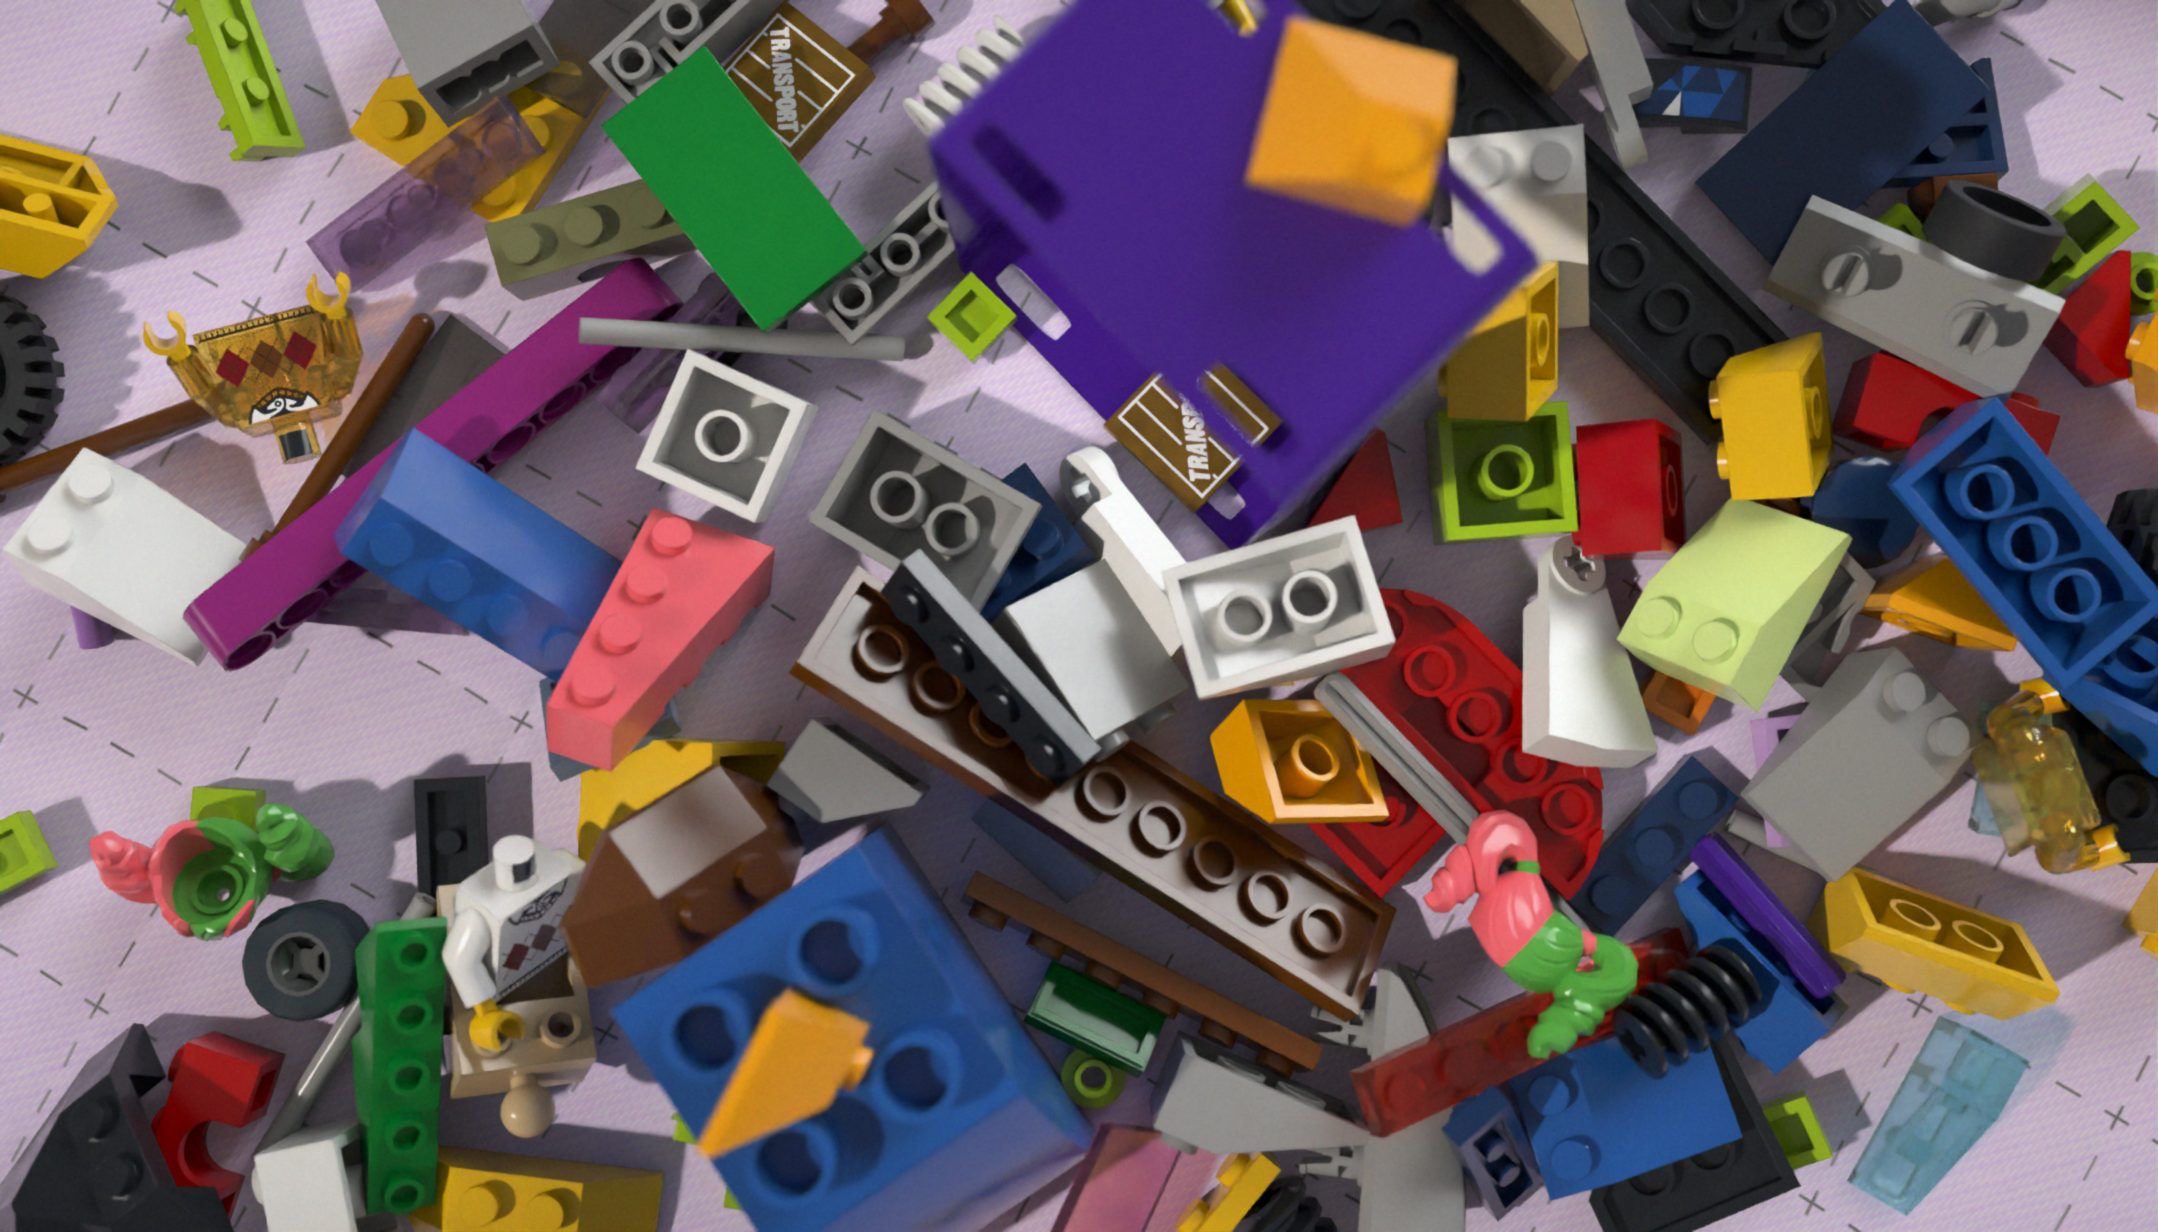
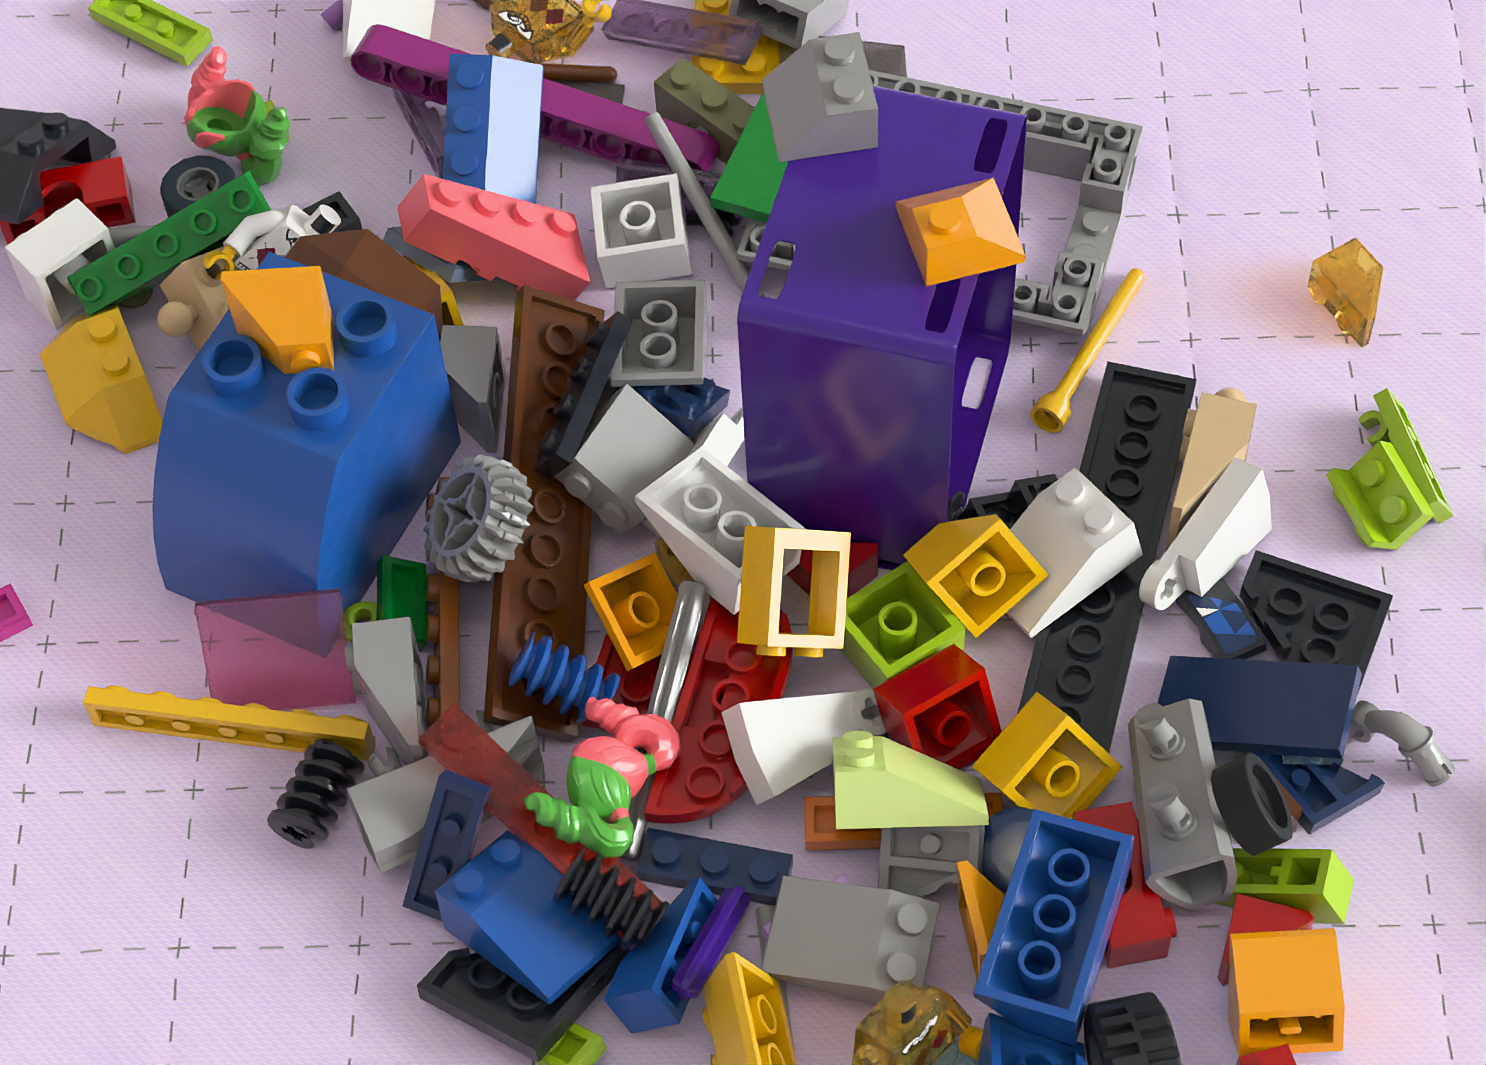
camera: 65 degrees right, 30 degrees down
none -> light grey gear [423,454,533,584]
none -> blue piece [508,632,620,724]
none -> yellow window [737,526,851,657]
none -> light grey slope [762,32,878,162]

